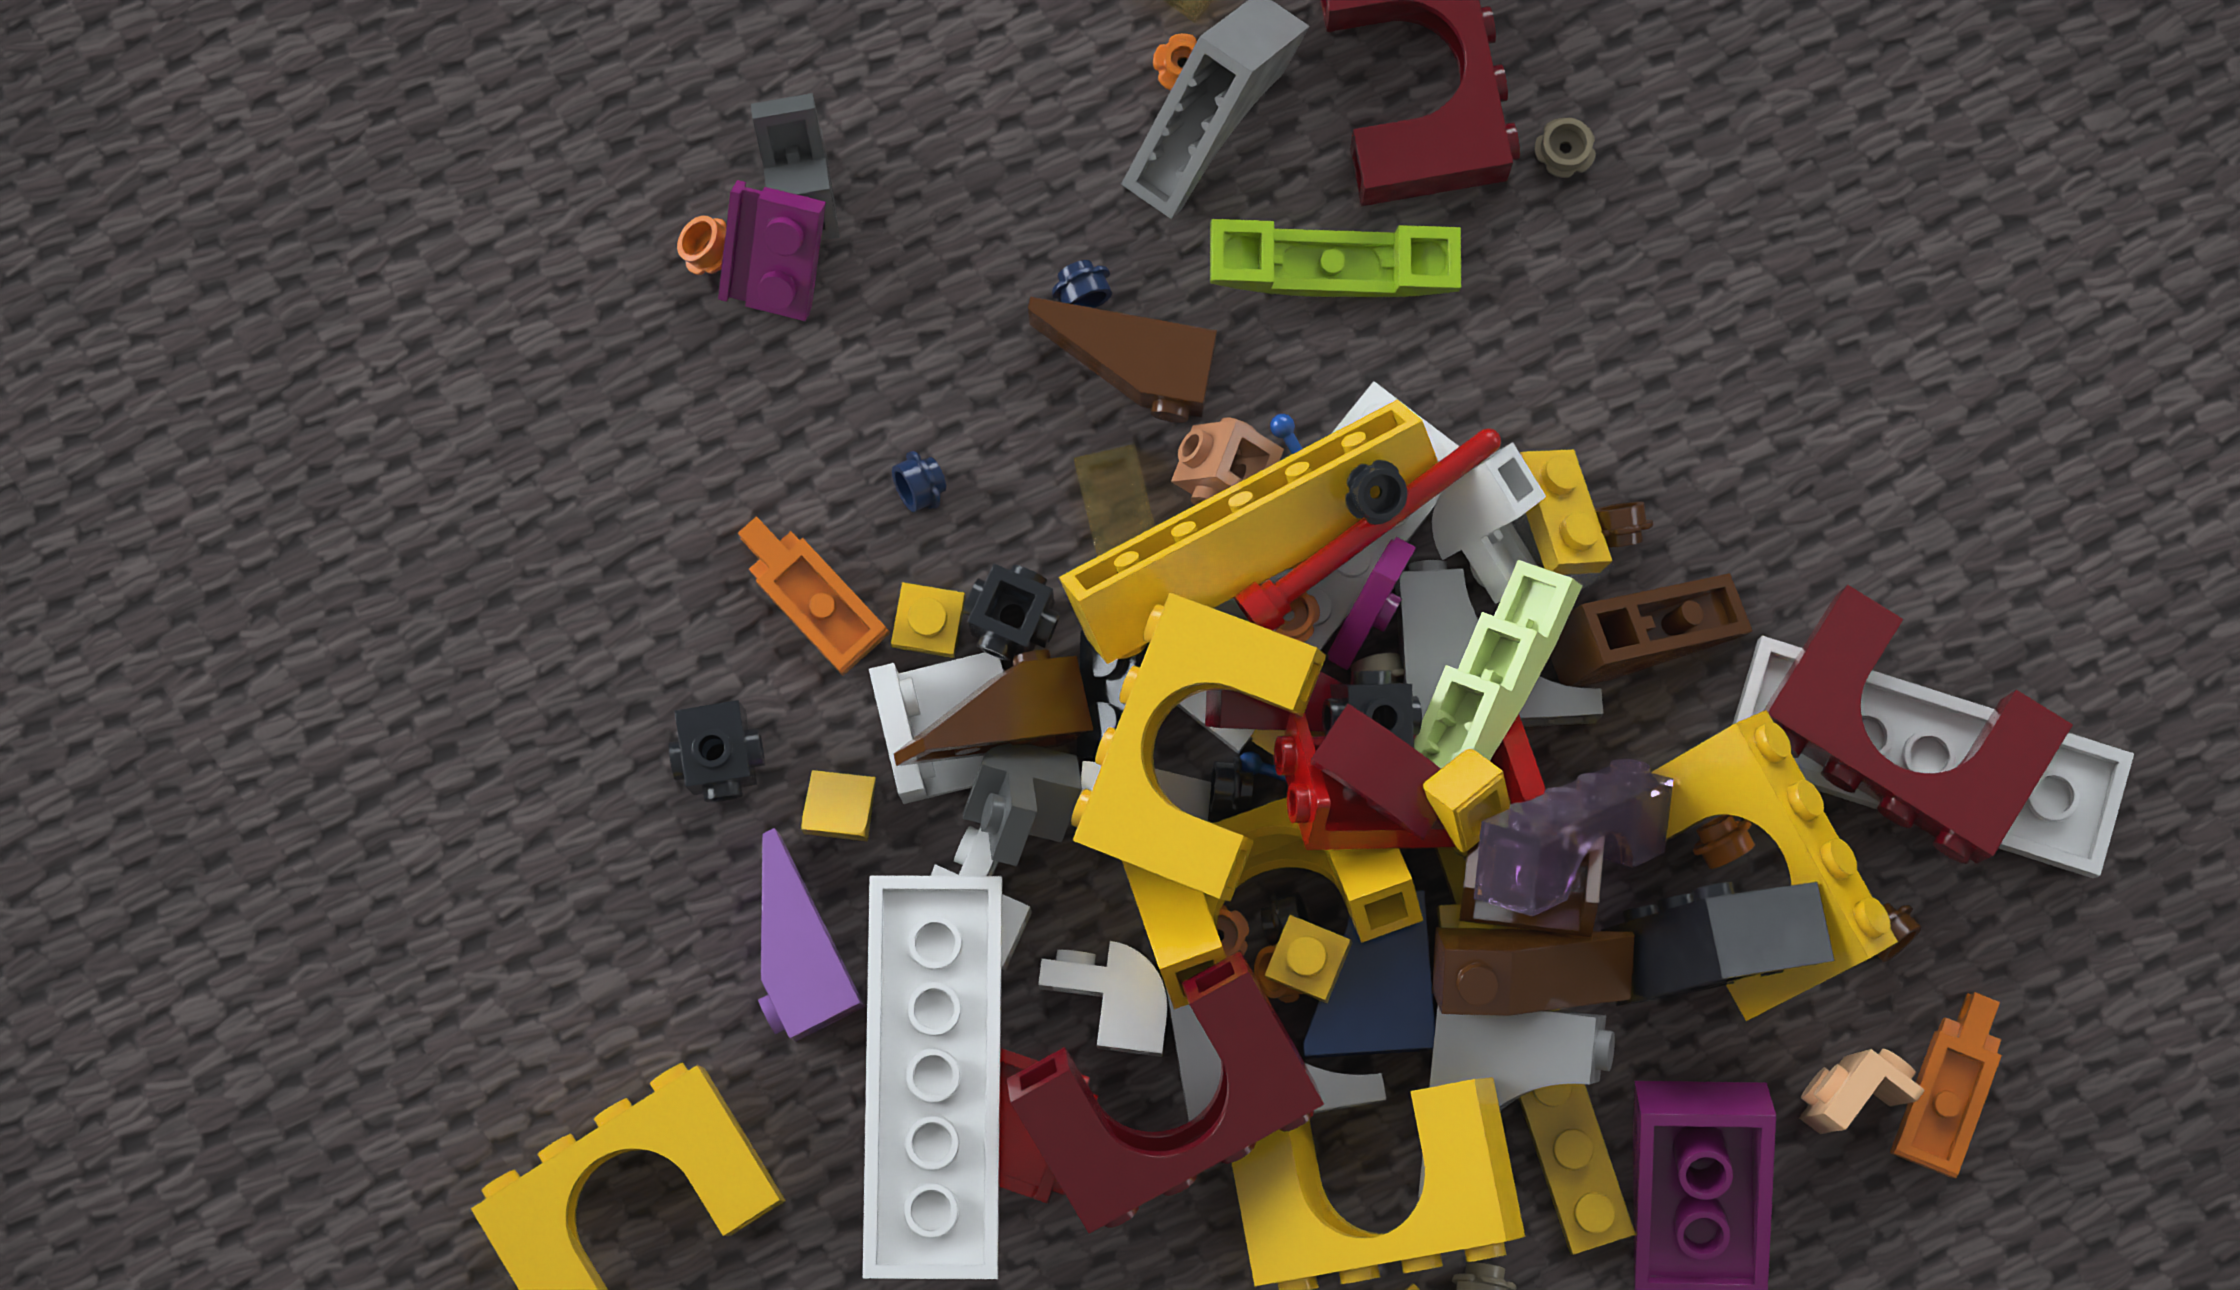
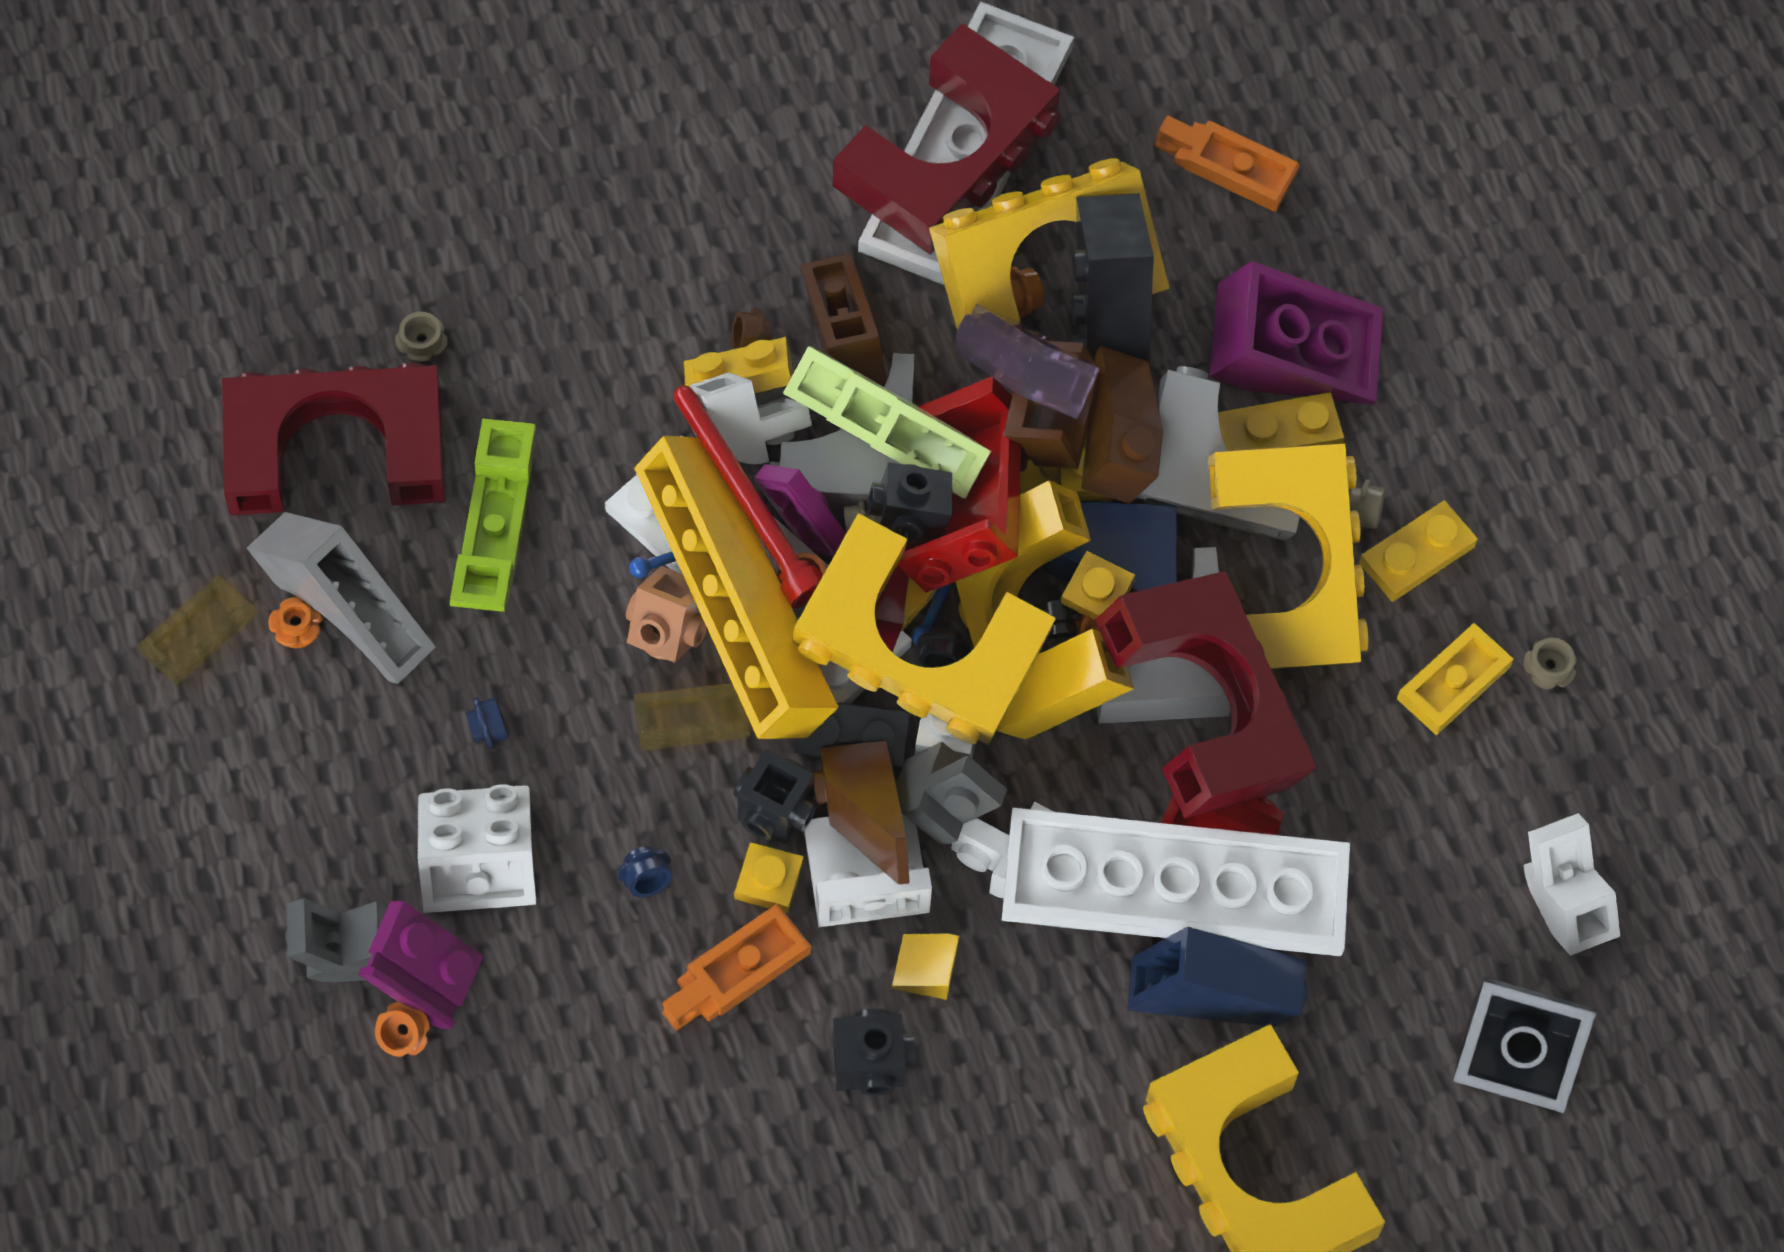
camera: 90 degrees left, 15 degrees down
medium lavender slope [758,828,865,1042] -> none
reddish brown slope [1028,297,1217,423] -> none
white brick [1038,941,1167,1057] -> none
dark red slope [1311,704,1441,841] -> none
black plate [1345,460,1408,525] -> none
yellow slope [1423,749,1512,853] -> none
light nougat bracket [1799,1049,1925,1134] -> none
none -> white bracket [418,784,536,913]
none -> dark blue slope [1127,926,1308,1027]

